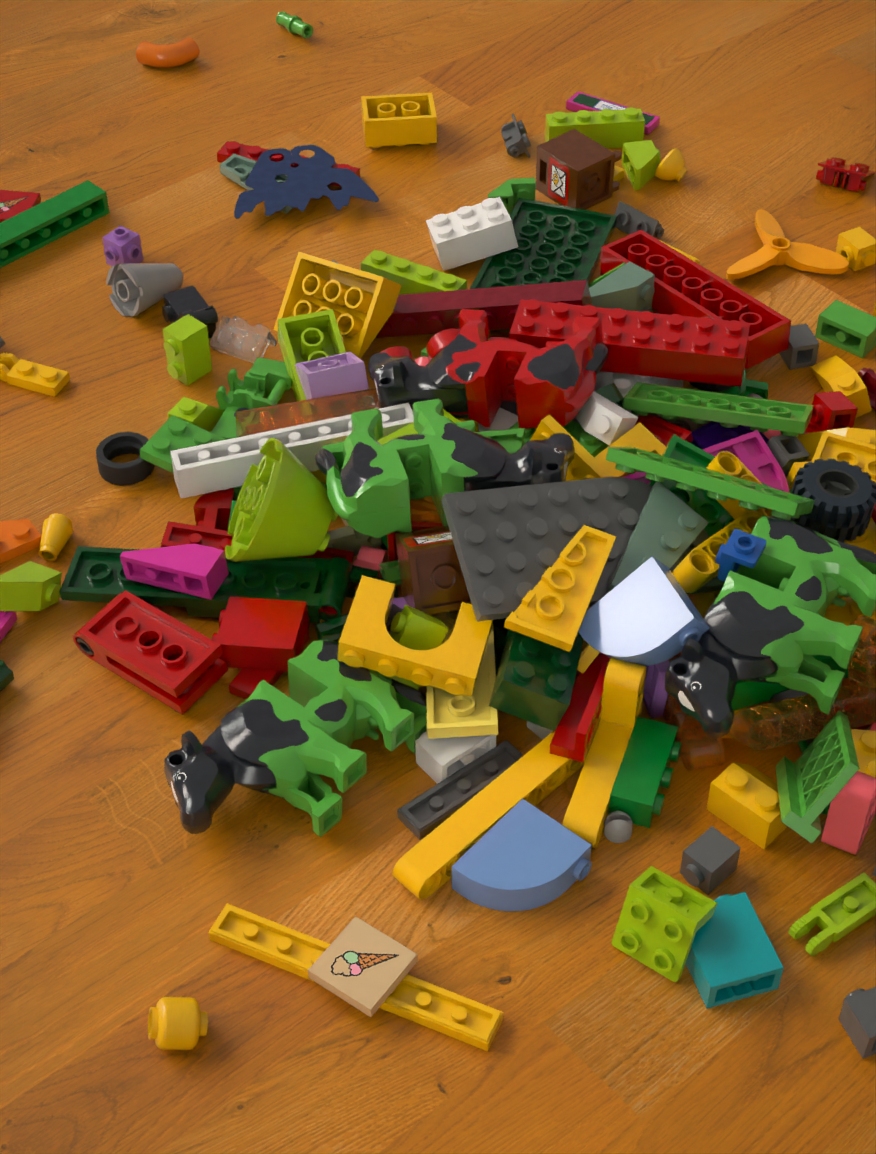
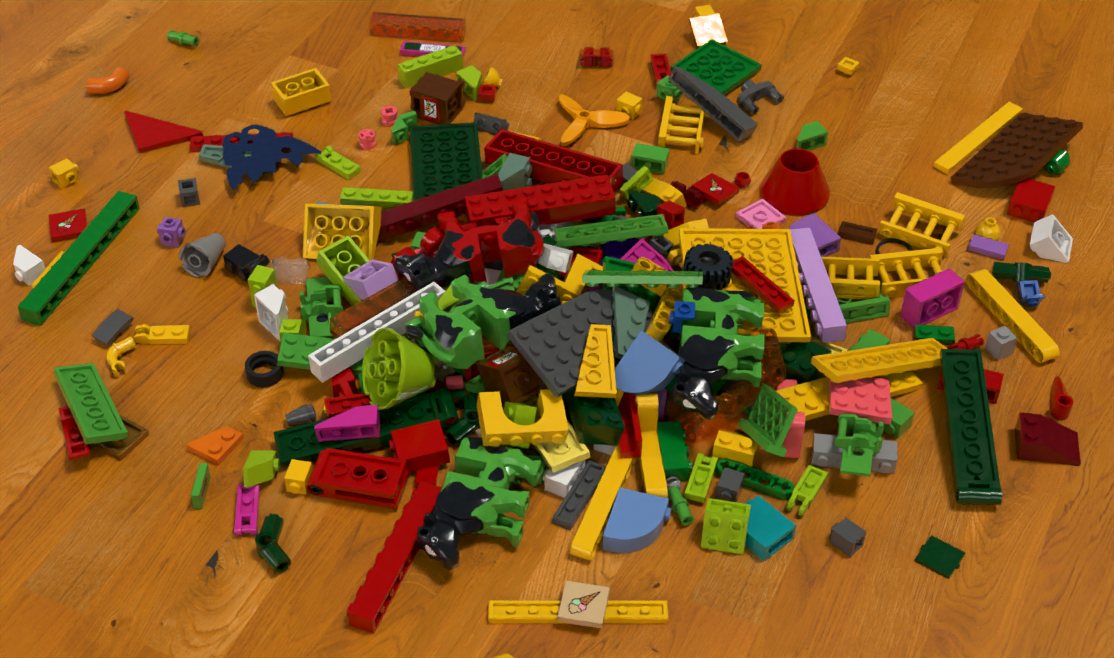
camera: 25 degrees left, 0 degrees up
yellow cone [38,513,73,561] -> none
white brick [426,197,518,271] -> none
dark grey hinge [501,113,531,158] -> none
none -> yellow brick [49,158,80,189]
none -> red tile [124,111,203,153]
none -> dark grey brick [178,178,200,207]
none -> white slope [254,284,288,342]
none -> yellow brick [284,459,313,495]
none -> dark grey cone [285,403,317,426]
none -> lime plate [315,146,361,180]
none -> red brick [346,481,442,634]
none -> coral wheel [358,129,376,150]
none -> clear orange brick [369,12,466,43]
none -> coral wheel [381,106,398,126]
none -> red plate [478,84,497,101]
none -> lime plate [620,166,653,201]
none -> dark green slope [627,191,662,217]
none -> bright green pin [668,486,694,526]
none -> lime plate [684,453,719,503]
none -> green beam [716,458,794,500]

